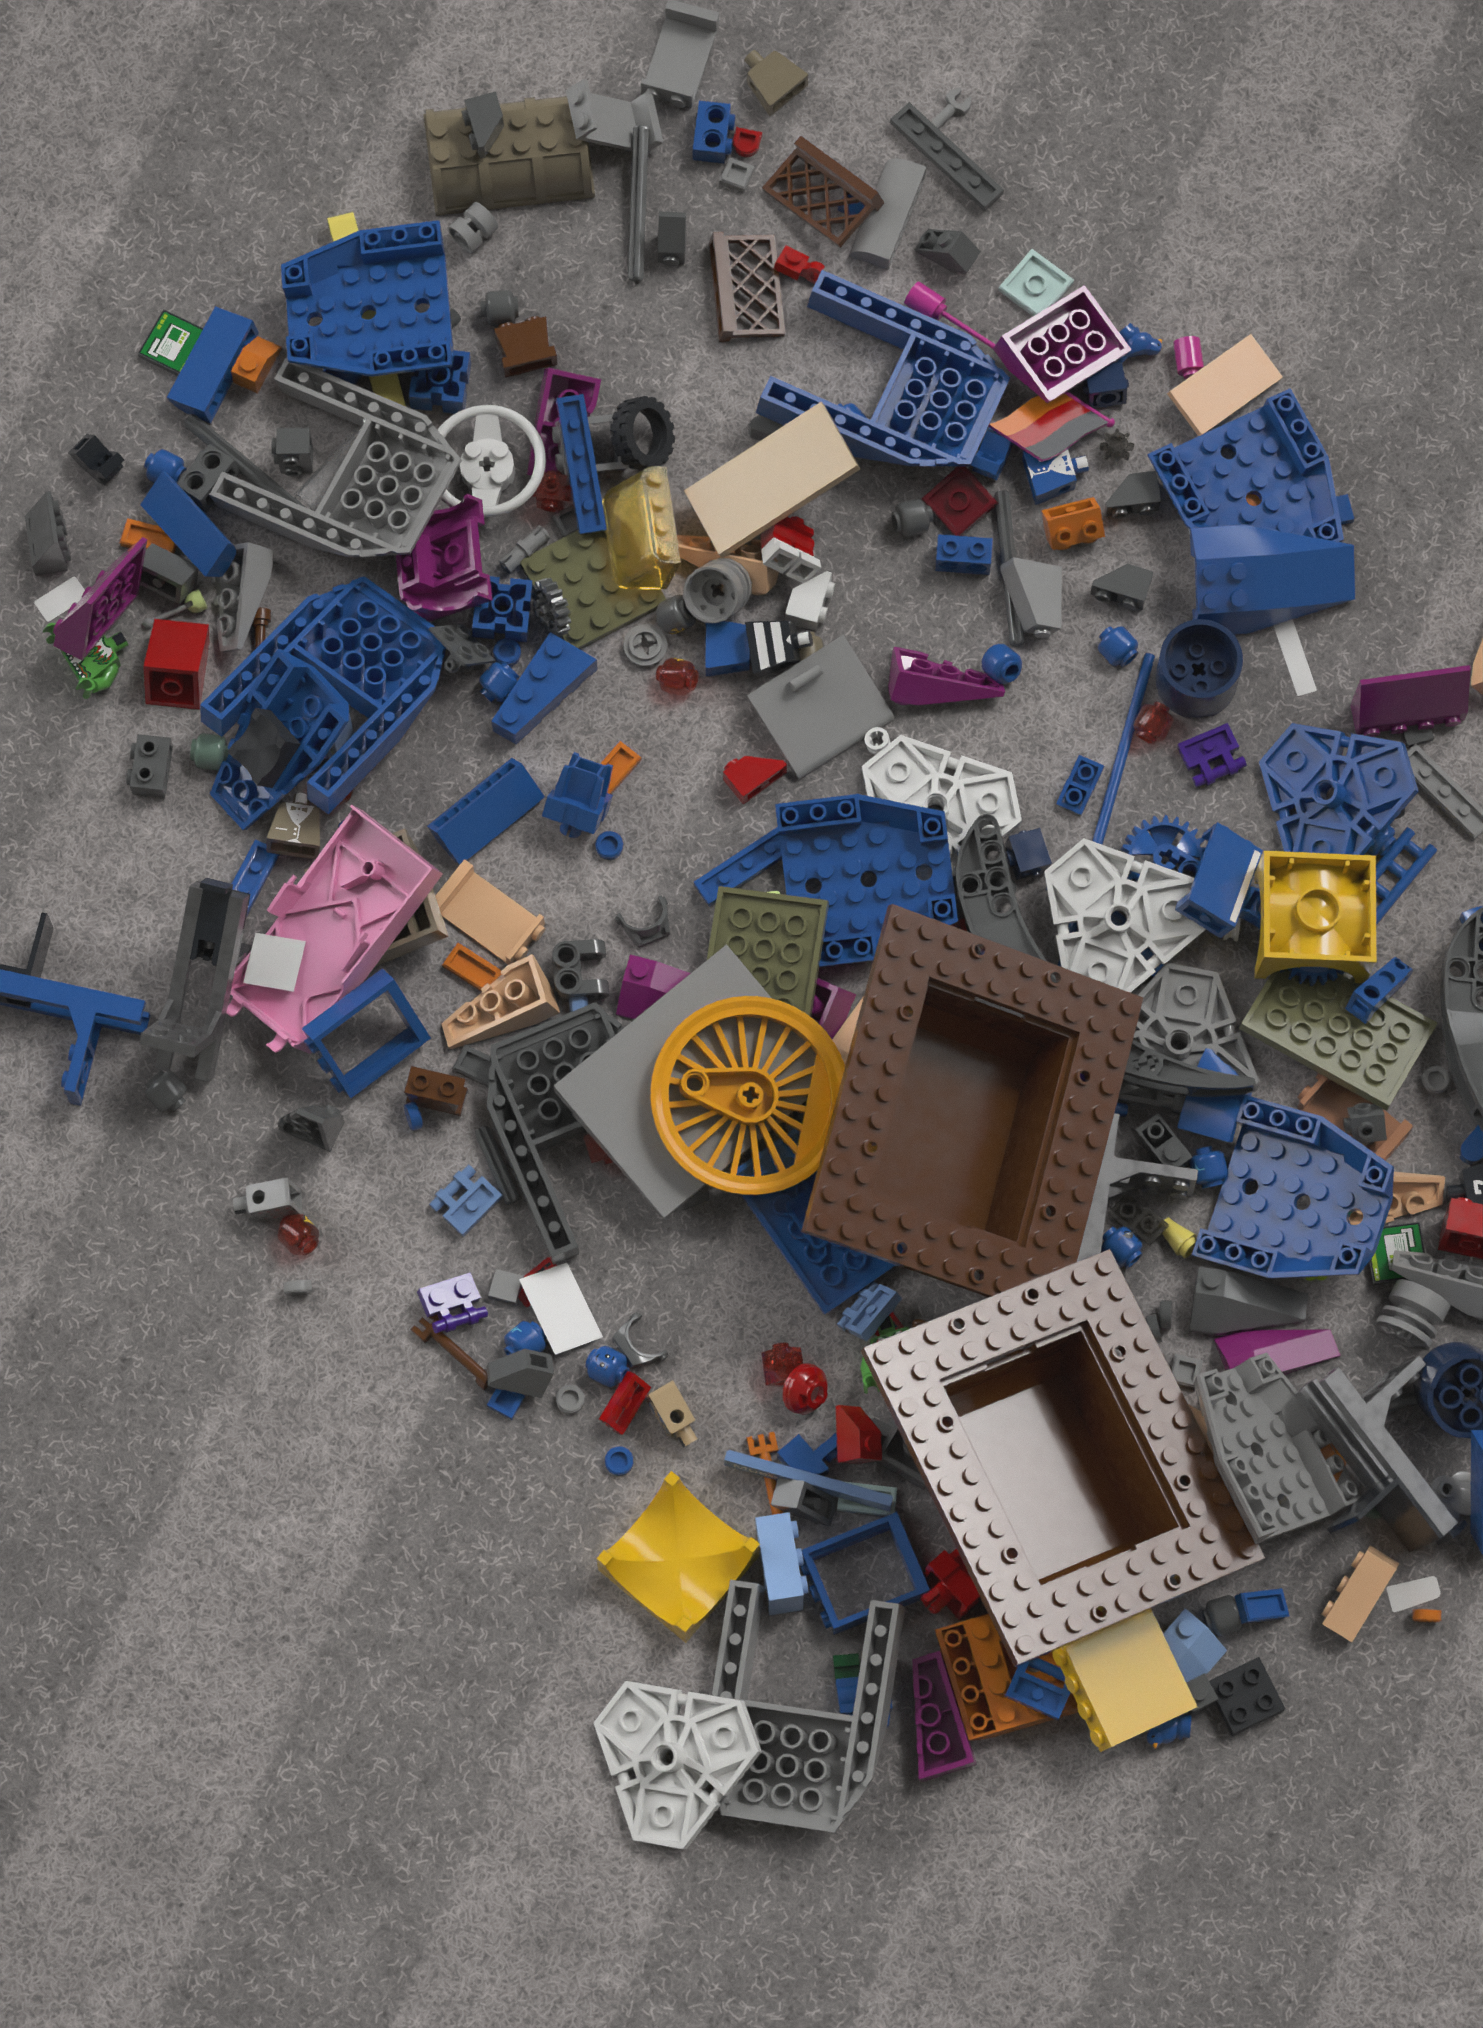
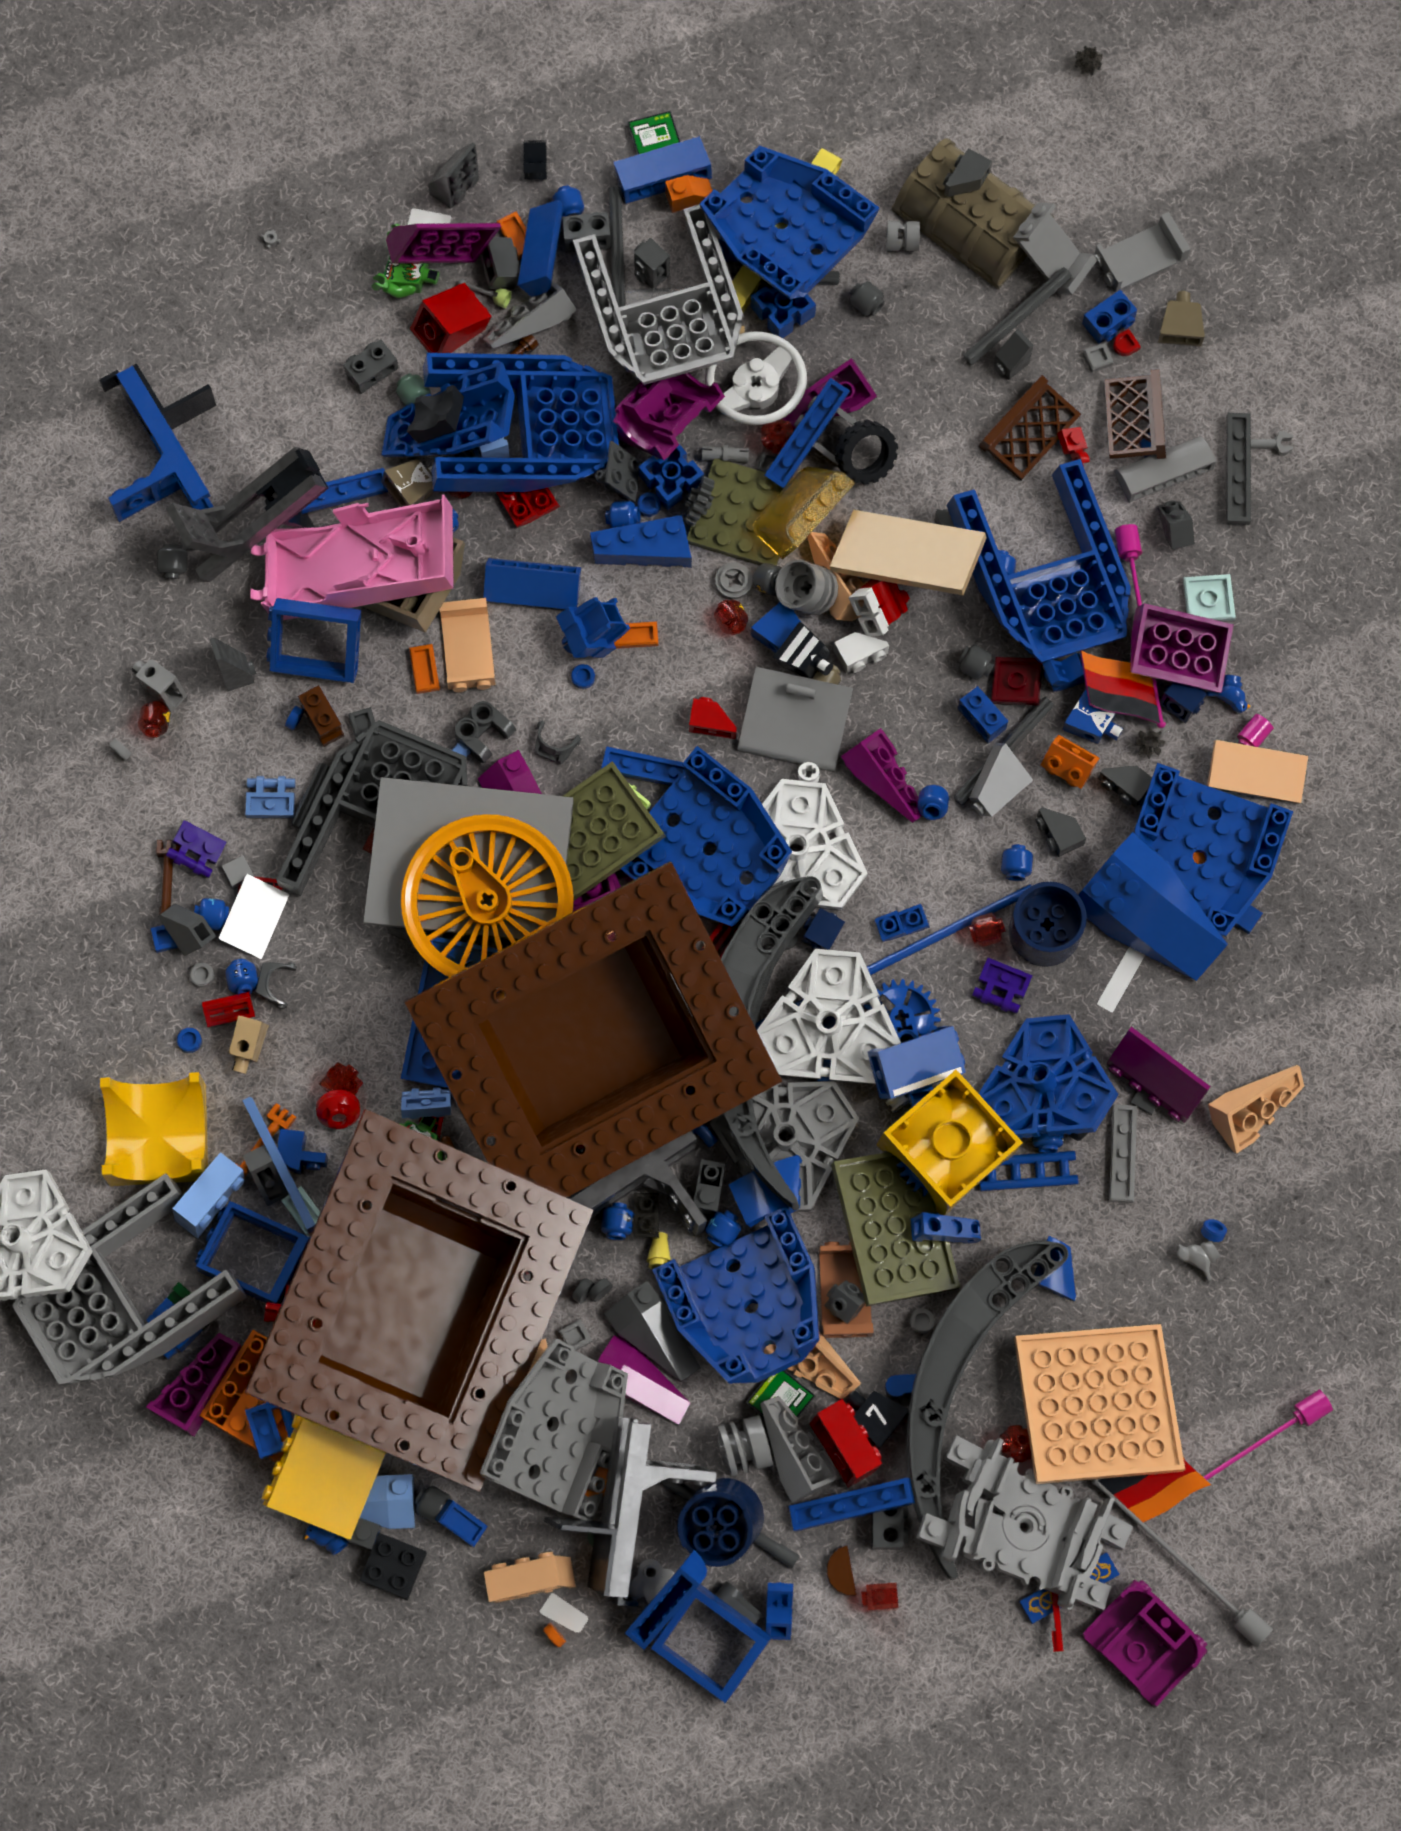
camera: 45 degrees right, 0 degrees up
white sticker [243,933,306,992] -> none
light nougat wedge [441,954,560,1049] -> none
reddish brown hips [494,316,558,378] -> none
red slope [835,1405,882,1464] -> none
none -> red slope [496,487,560,528]

